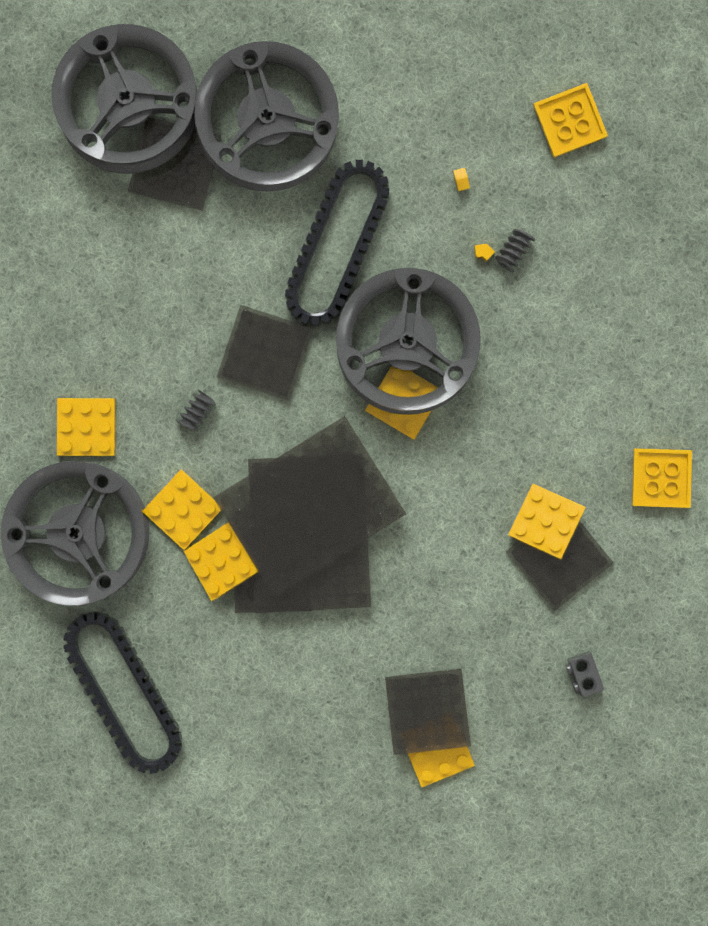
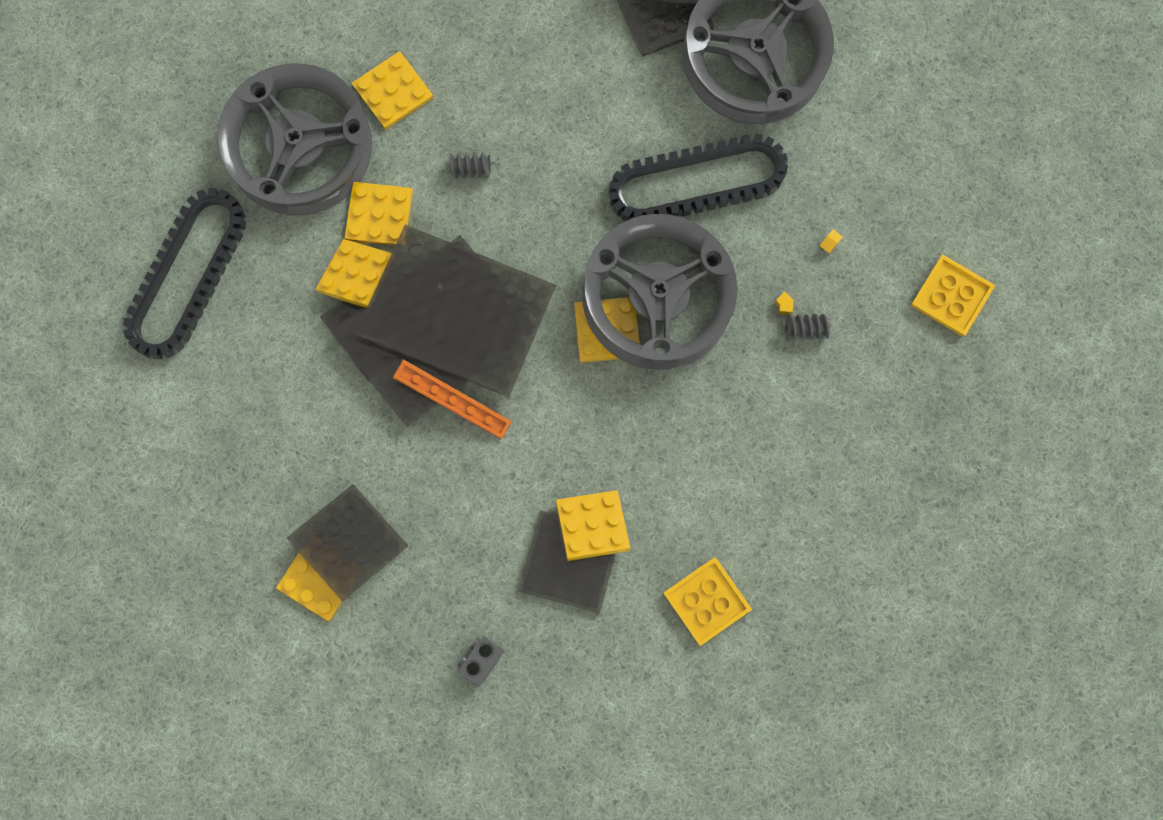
camera: 60 degrees right, 10 degrees down
clear smoke plate [217,305,313,401] -> none
none -> orange tile [393,359,512,439]

